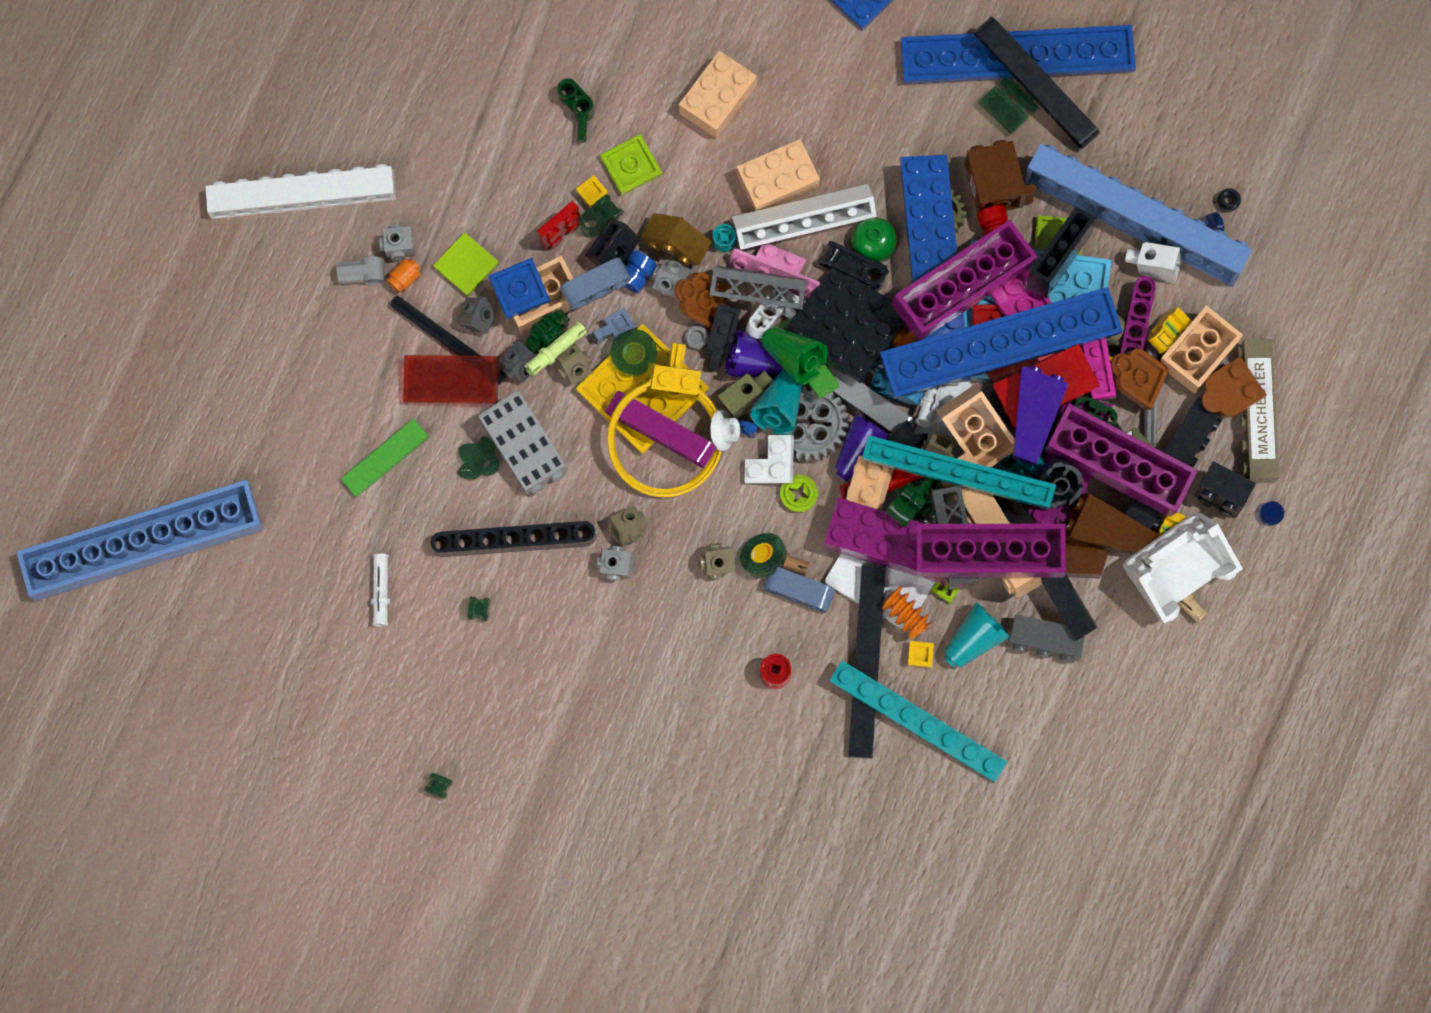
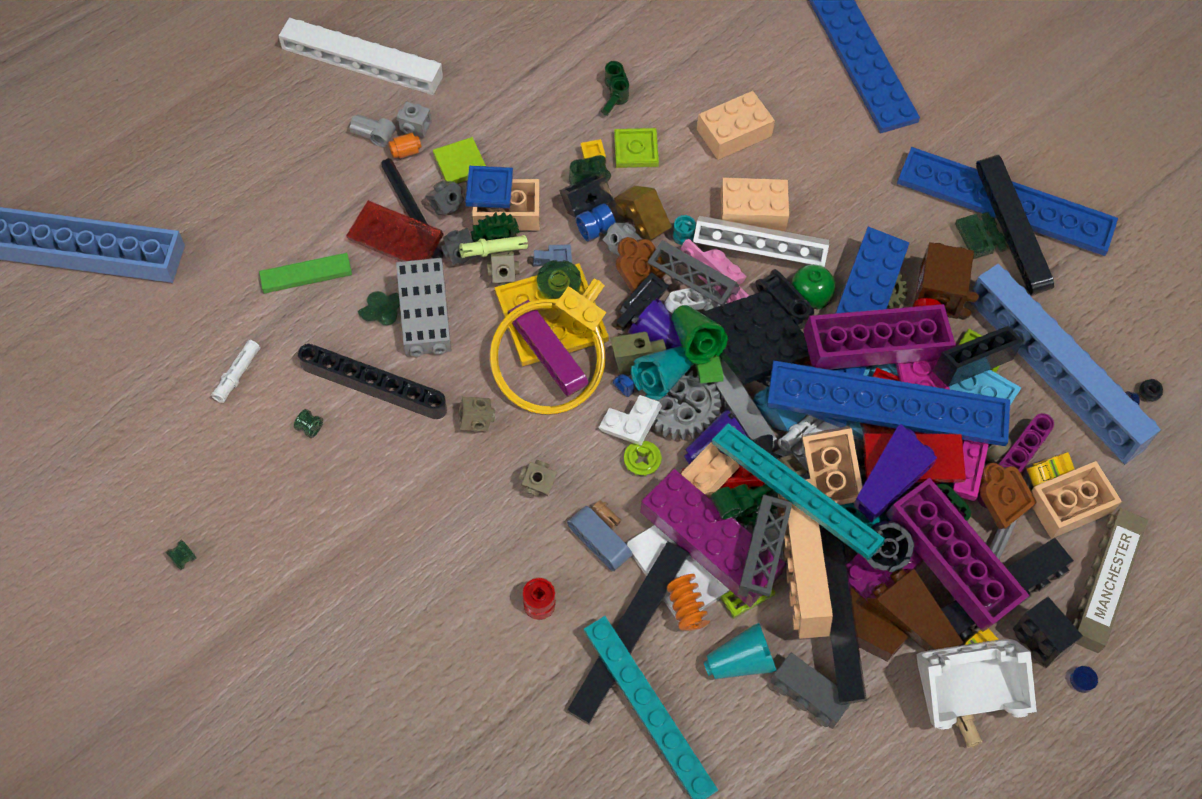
camera: 20 degrees right, 15 degrees down
red plate [537,201,581,251] -> none
sand blue beam [560,258,632,309] -> none
light grey brick [597,546,635,581] -> none
light grey tile [685,326,709,351] -> none
white piece [711,409,740,451] -> none
clear green tile [740,533,787,577] -> none
yellow plate [907,641,934,668] -> none
magenta brick [916,524,1066,578] -> none
white torso [1125,242,1181,284] -> none
dark orange plate [1202,356,1267,418] -> none

